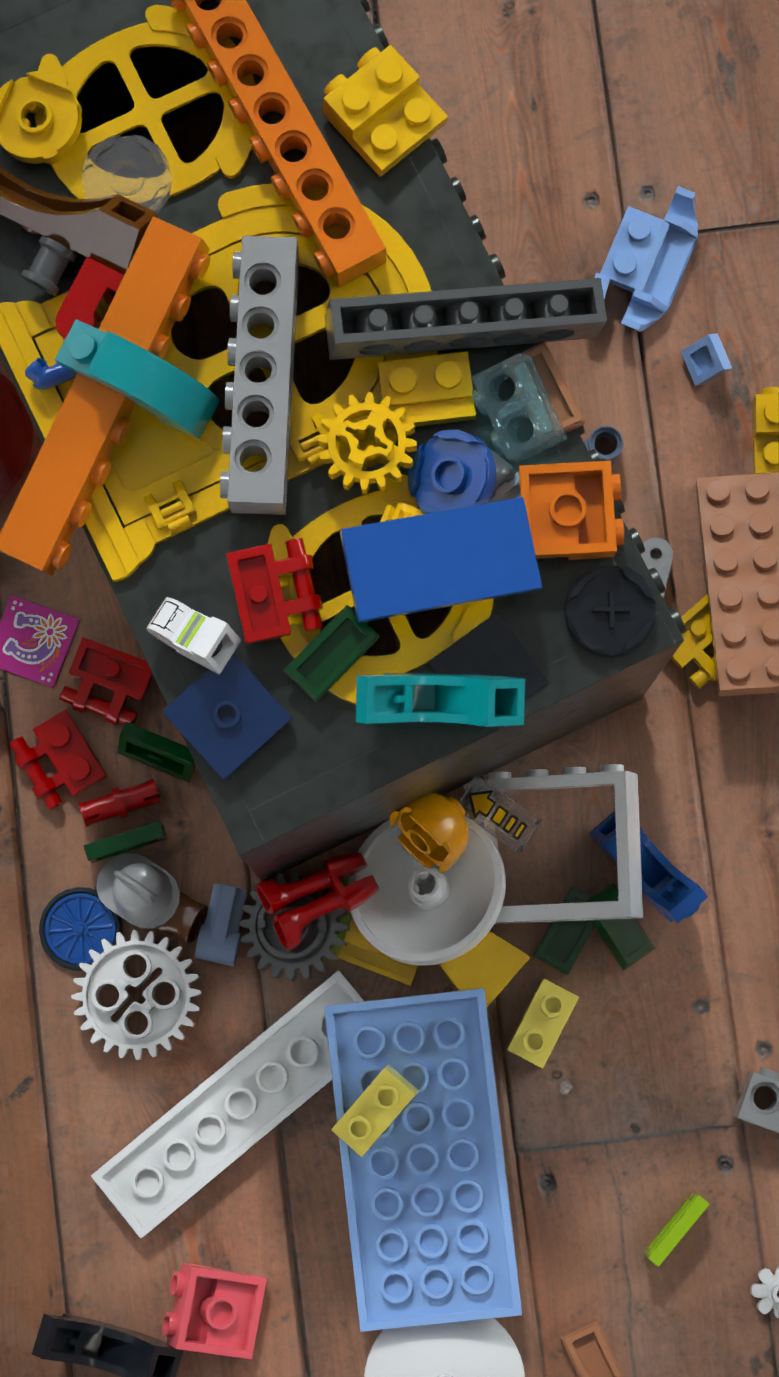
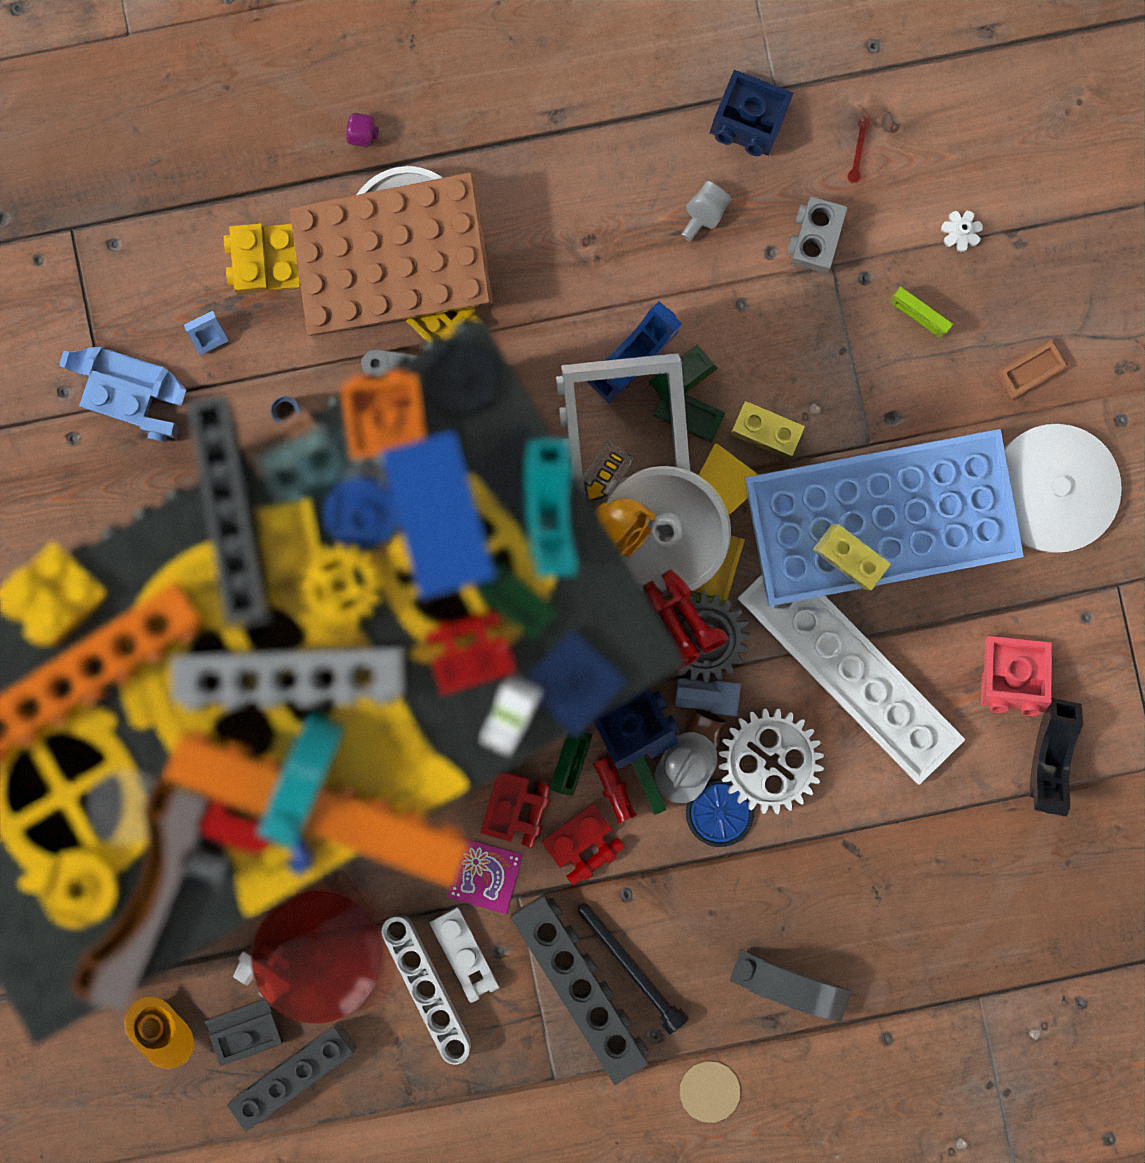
camera: 95 degrees left, 5 degrees up
none -> dark blue plate [592,686,681,769]

